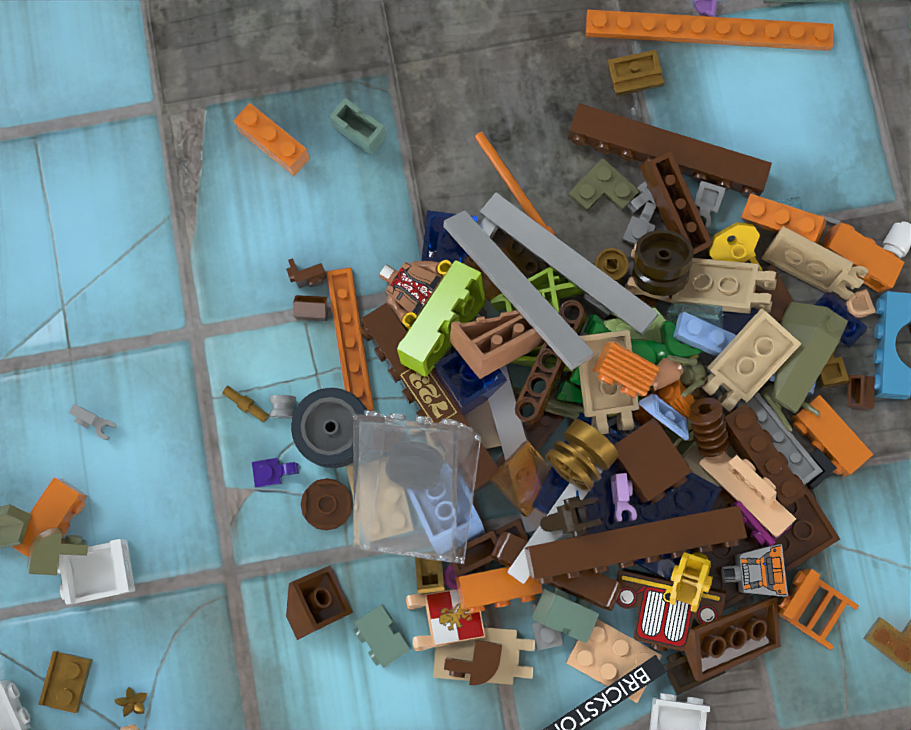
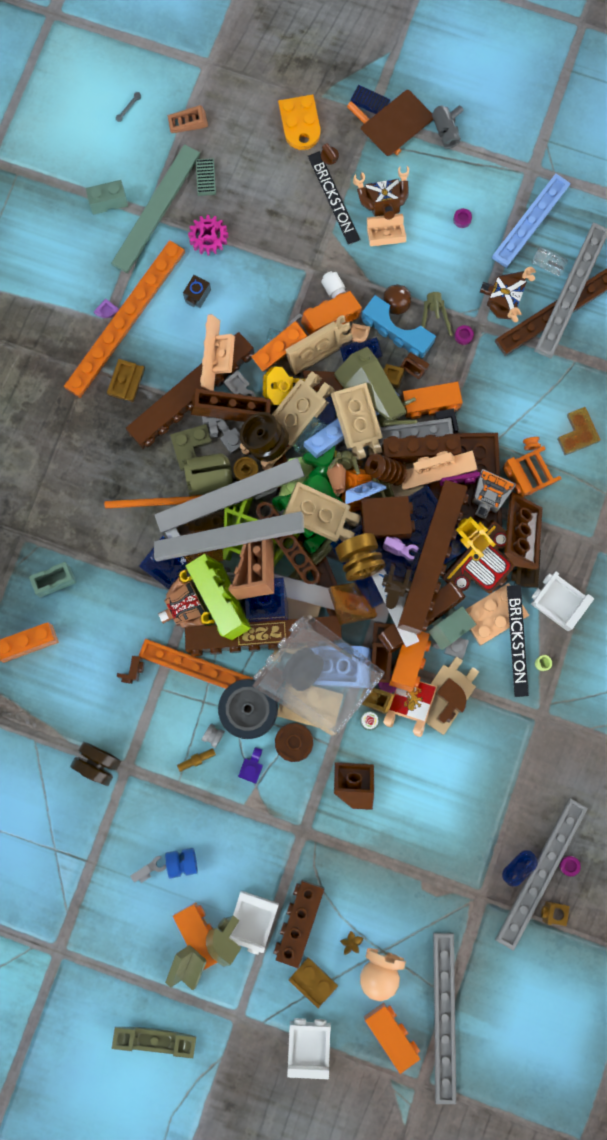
camera: 65 degrees left, 0 degrees up
piece [293,295,328,321] -> none
sand green brick [354,604,412,668] -> none
orange brick [592,342,660,398] -> none
none -> dark brown wheel [70,741,122,786]
none -> blue wheel [165,848,198,879]
none -> dark brown brick [183,275,211,308]
none -> olive cylinder [183,453,233,497]
none -> dark pink gear [188,215,228,256]
none -> light nougat bracket [200,314,235,391]
none -> reddish brown brick [273,880,325,968]
none -> tile [360,711,380,731]
none -> orange bush [523,437,541,451]

